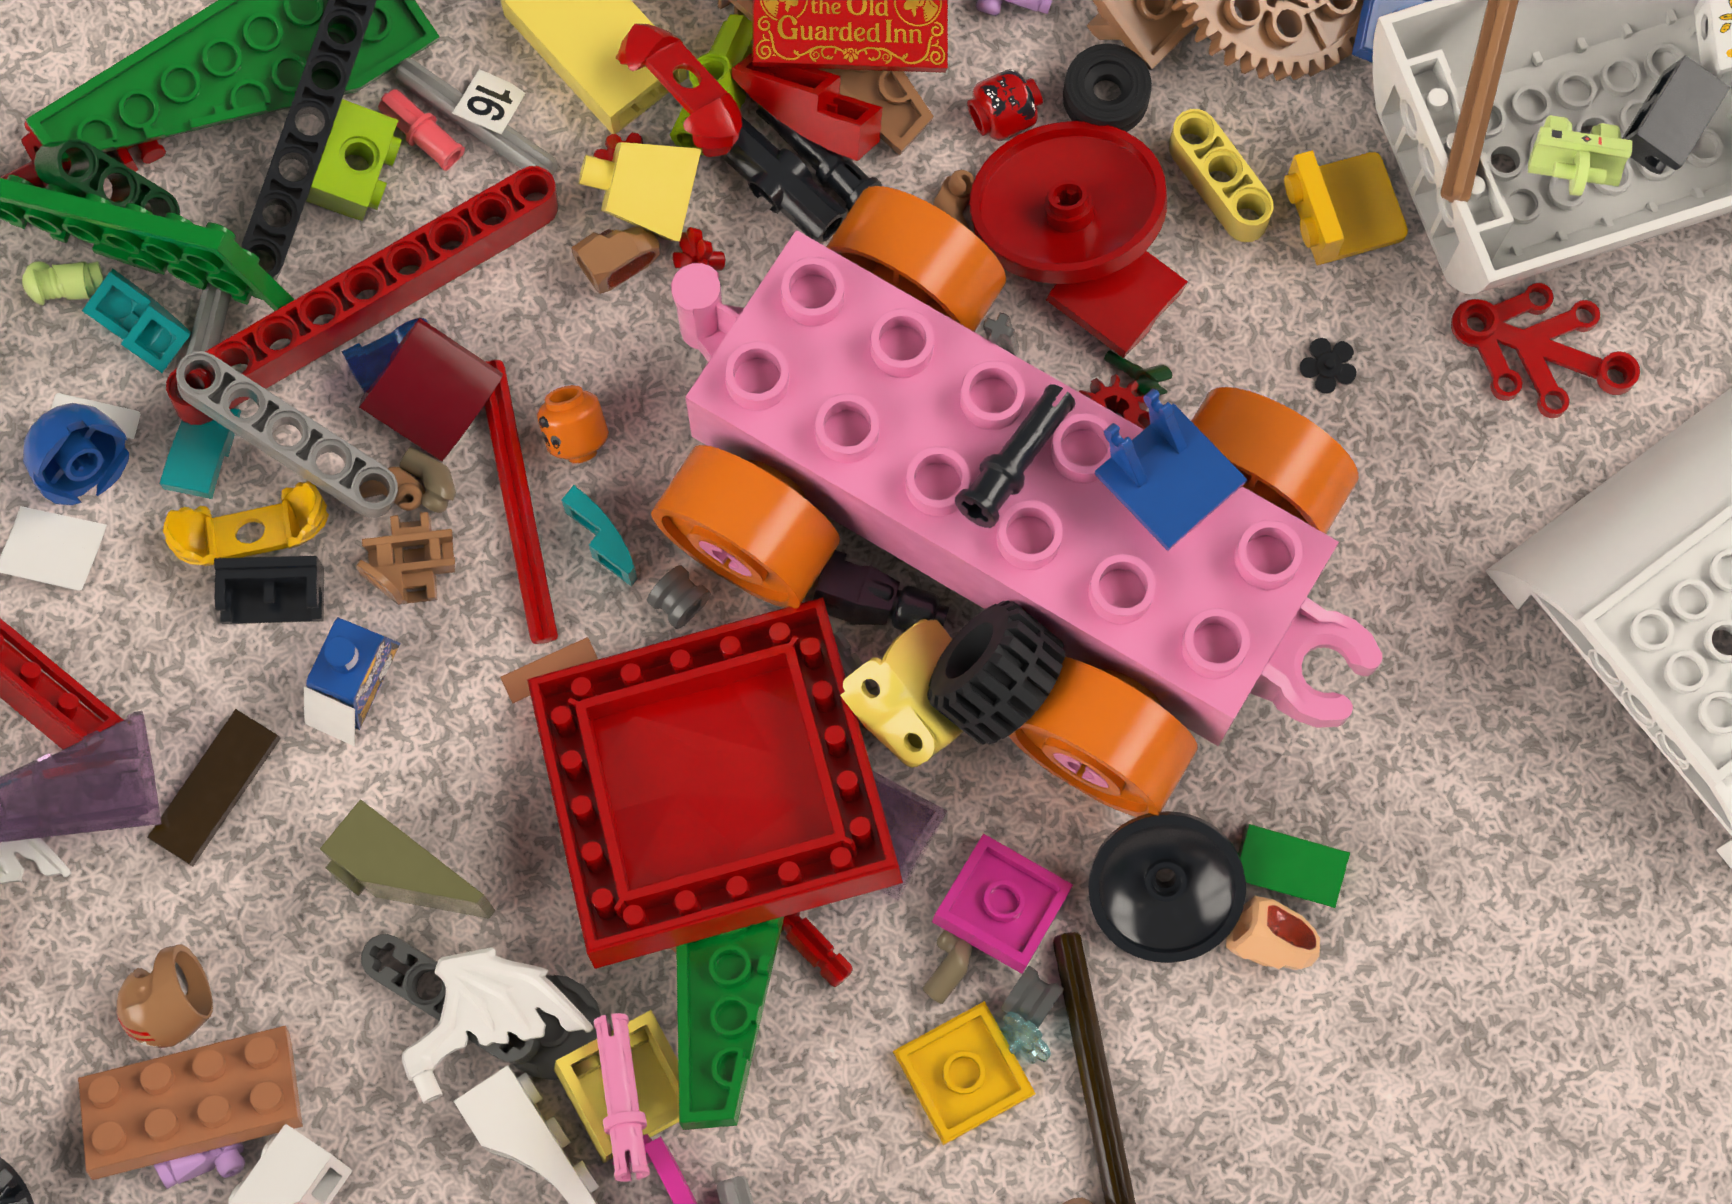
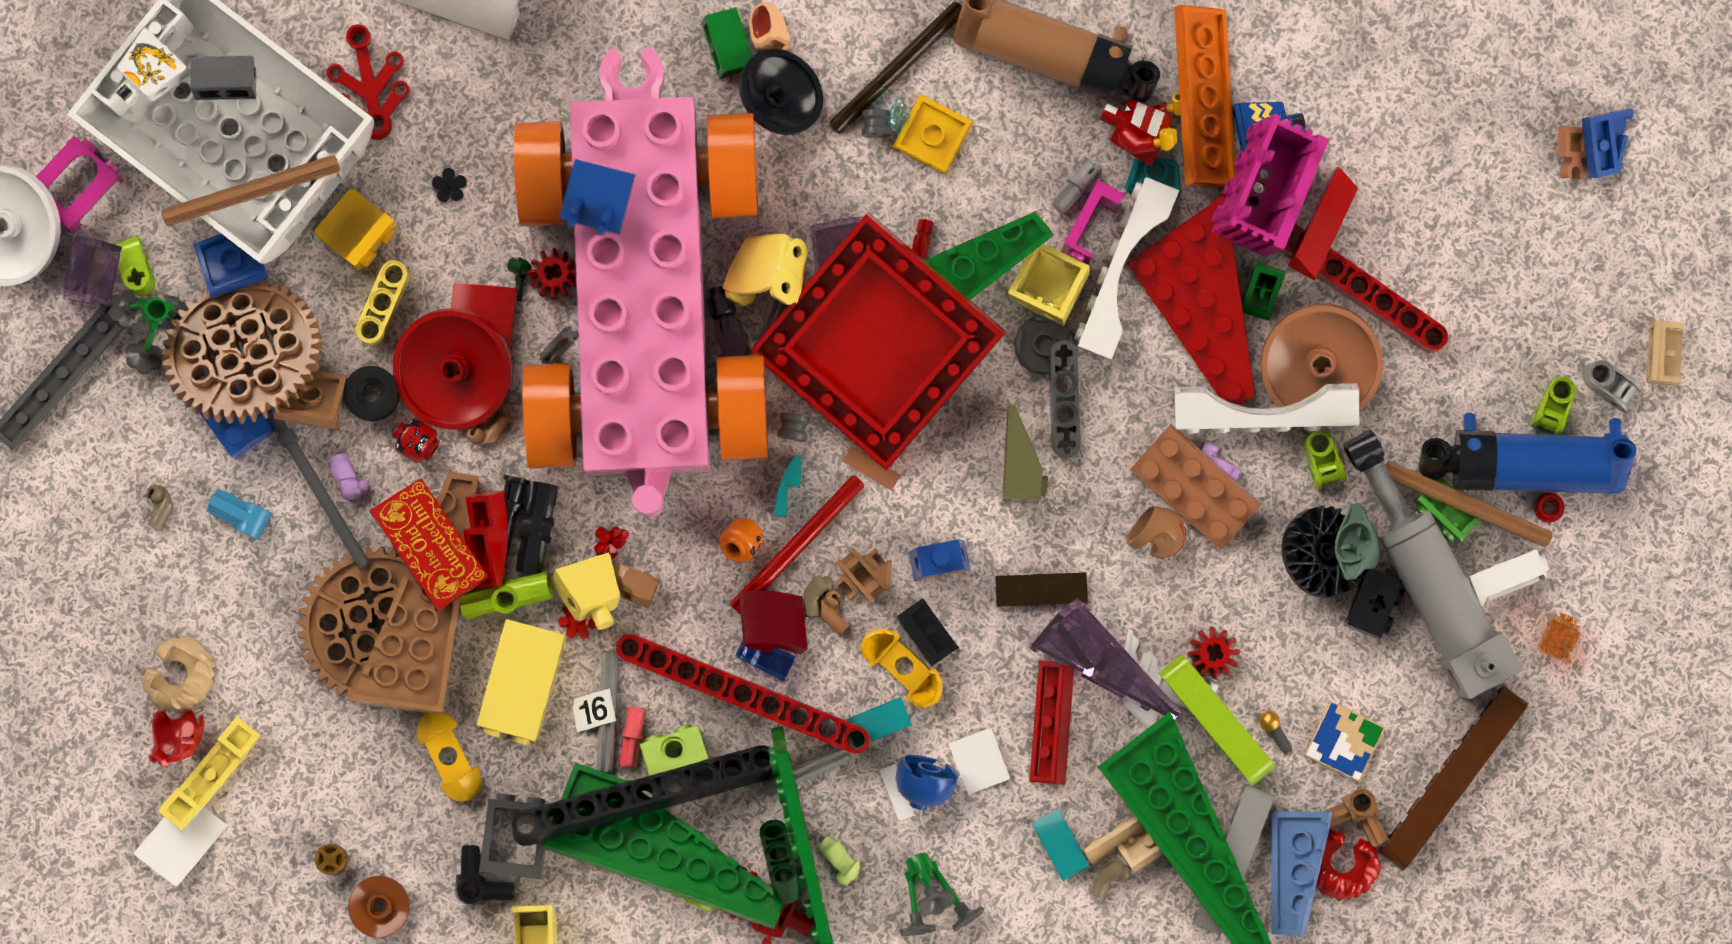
camera: 125 degrees left, 10 degrees up
teal slope [82,268,192,373] -> none
light grey beam [176,351,398,518] -> none
white sticker [304,686,355,746] -> none
white animal [402,947,594,1104] -> none
bright pink pin [594,1013,650,1182] -> none
red piece [616,23,742,157] -> none
dark tan arm [922,930,973,1004] -> none
black tyre [927,600,1065,745] -> none
dark pink tile [932,833,1073,974] -> none
black pin [955,384,1076,528] -> none
yellowish green hips [1528,115,1632,196] -> none

